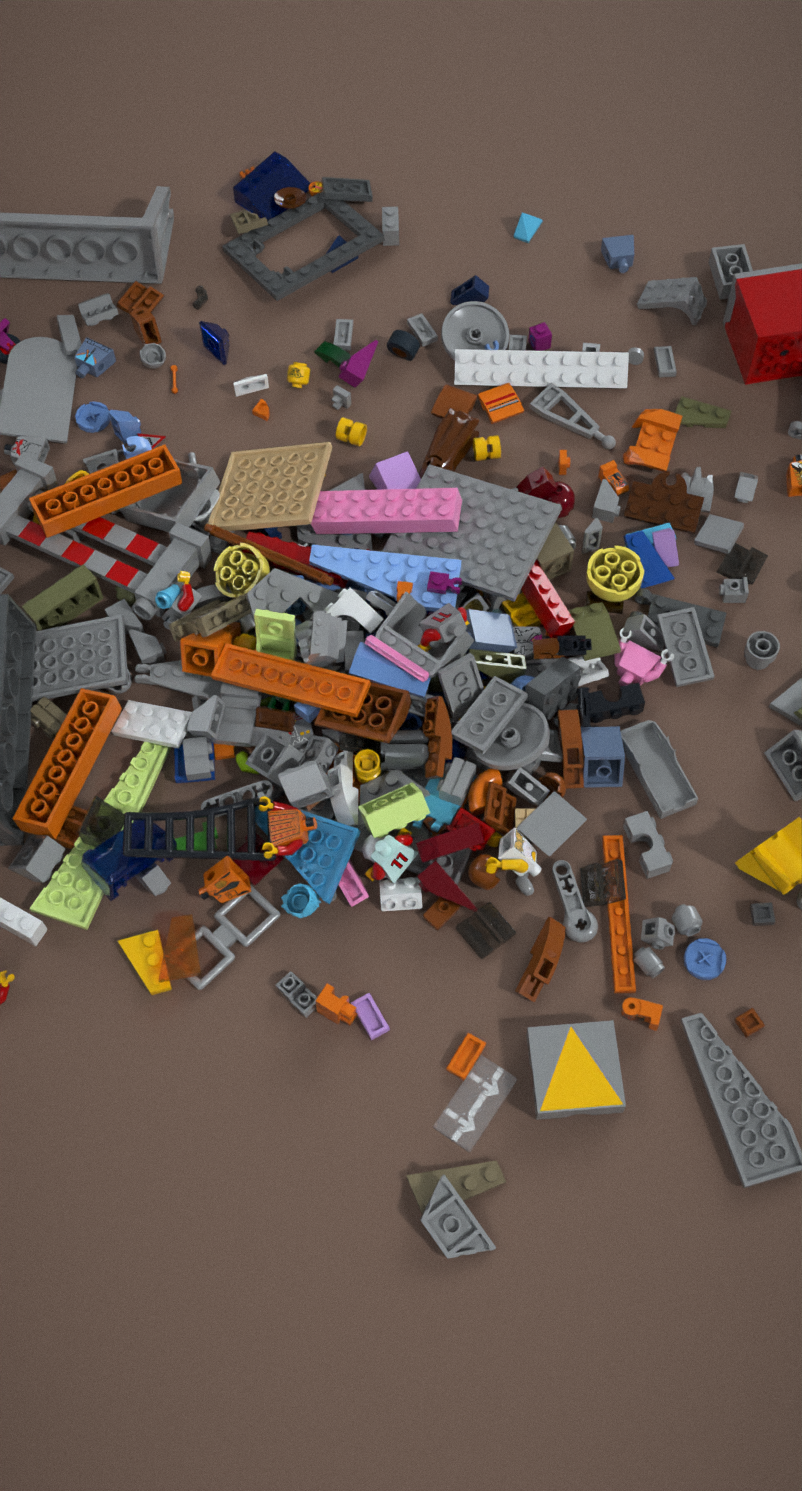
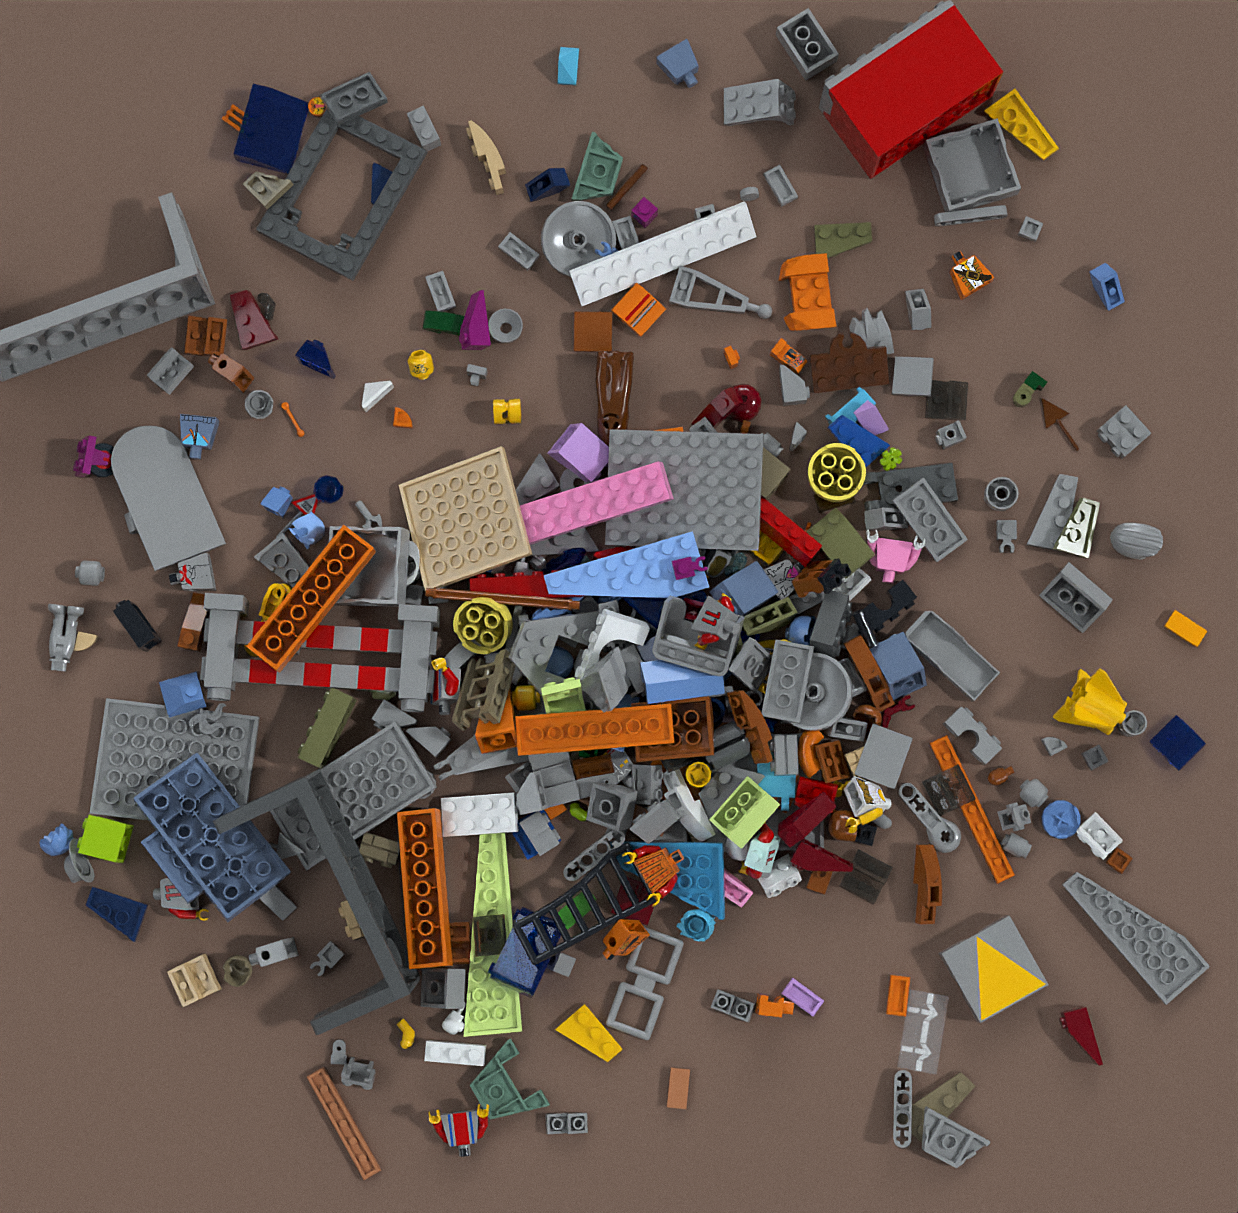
camera: 25 degrees left, 20 degrees up
light grey tile [57,315,82,355] -> none
medium blue tile [75,401,110,433] -> none
medium azure cone [155,584,181,609] -> none
clear orange wing [159,914,201,983] -> none
reddish brown dish [274,187,306,208] -> none
bright pink axle [365,635,429,682] -> none
light grey plate [366,590,397,616] -> none
black wheel [387,330,420,361] -> none
orange piece [397,581,413,603] -> none
yellow wheel [473,435,501,461] -> none
orange leg [621,997,663,1031] -> none
none -> wing [230,290,278,350]
none -> clear blue hair [313,475,344,504]
none -> white piece [442,1002,466,1035]
none -> tan slope [466,120,506,195]
none -> sand green wing [470,1038,550,1119]
none -> light grey piece [488,308,523,343]
none -> light grey slope [545,1113,588,1134]
none -> sand green wing [571,132,623,201]
none -> reddish brown bar [605,164,648,210]
none -> nougat tile [667,1067,690,1109]
none -> black tile [855,824,877,846]
none -> lime plant [880,448,902,471]
none -> dark red piece [881,695,915,729]
none -> light grey beam [893,1070,912,1149]
none -> dark orange cylinder [988,766,1015,786]
none -> light grey plate [996,520,1017,553]
none -> light grey tile [1041,737,1068,756]
none -> dark red slope [1059,1006,1103,1066]
none -> white bracket [1076,812,1123,860]

